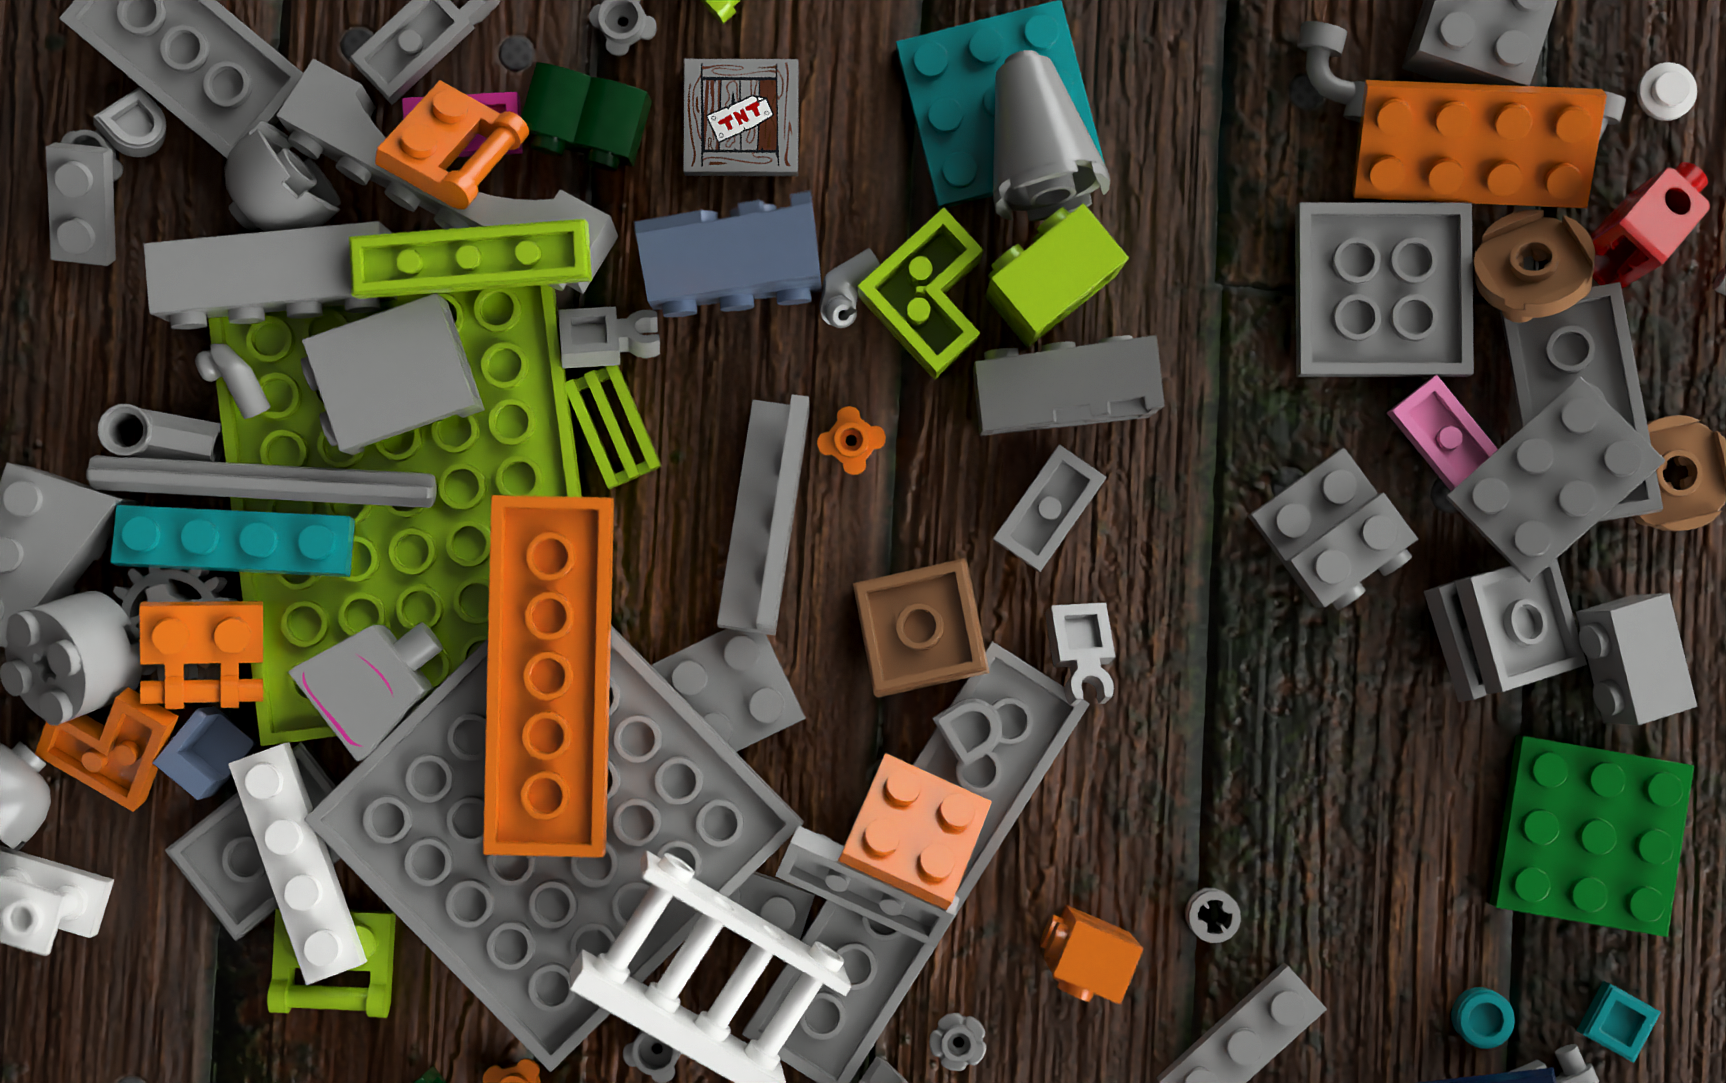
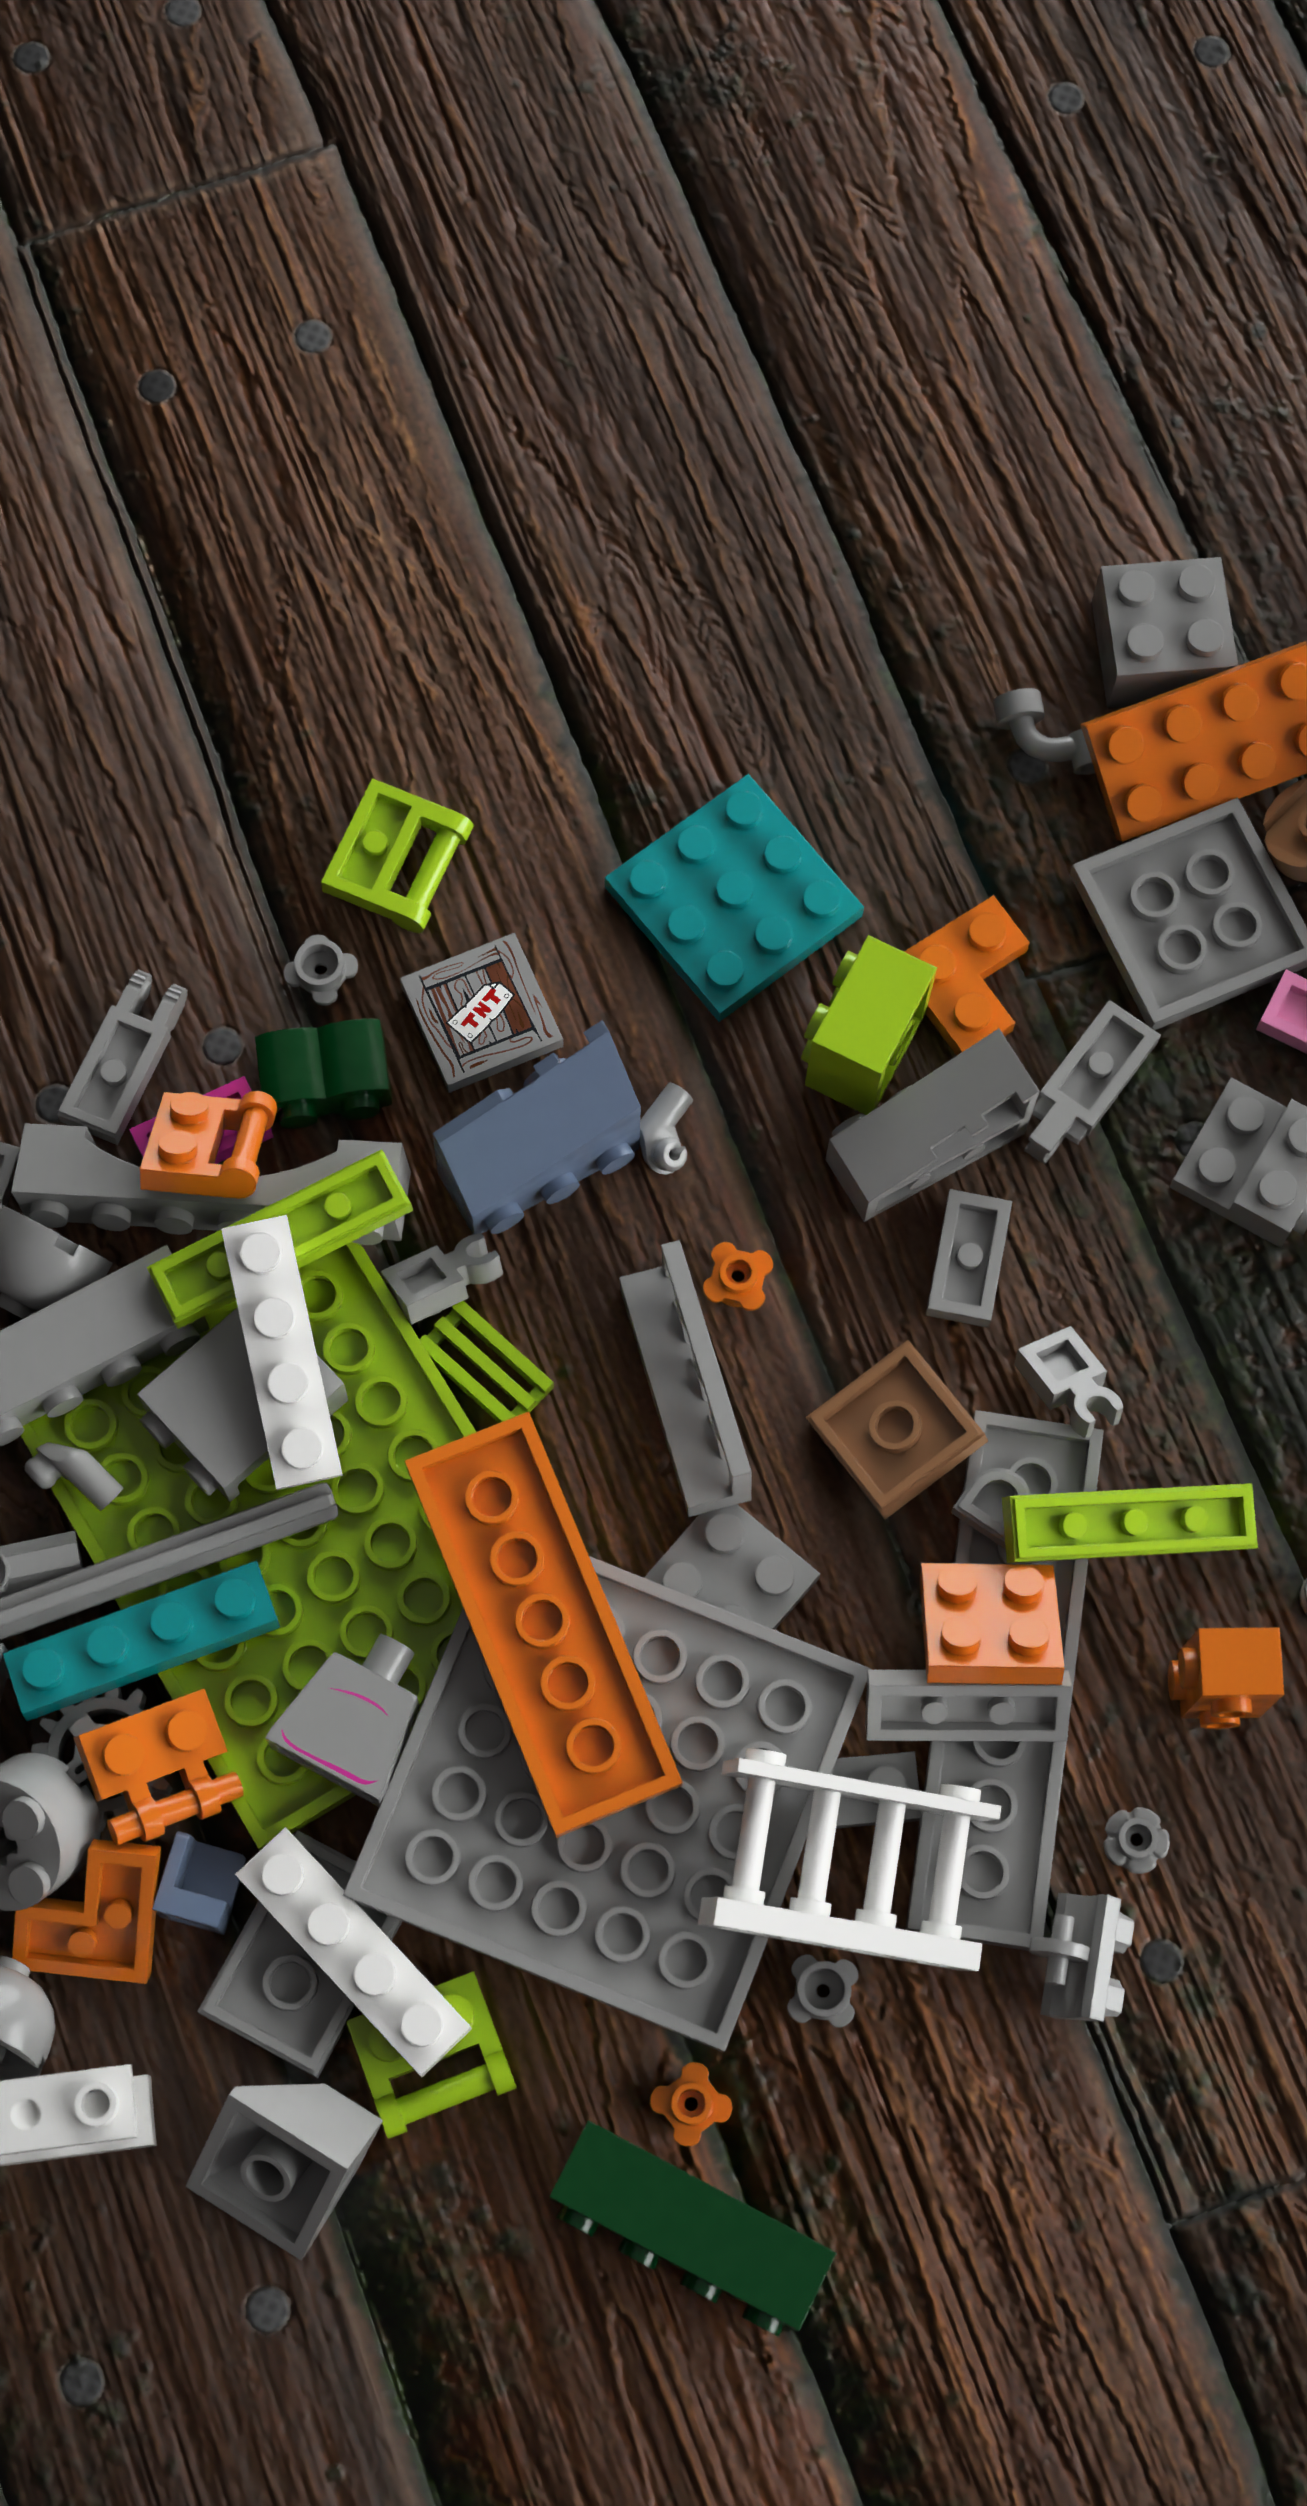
camera: 30 degrees left, 15 degrees down
lime brick [857,207,983,380] -> none
light grey cone [993,50,1110,221] -> none
none -> light grey slope [185,2084,383,2260]
none -> white plate [221,1215,343,1490]
none -> orange plate [904,895,1030,1056]
none -> lime tile [1001,1483,1258,1563]
none -> light grey hinge [1024,1000,1161,1164]

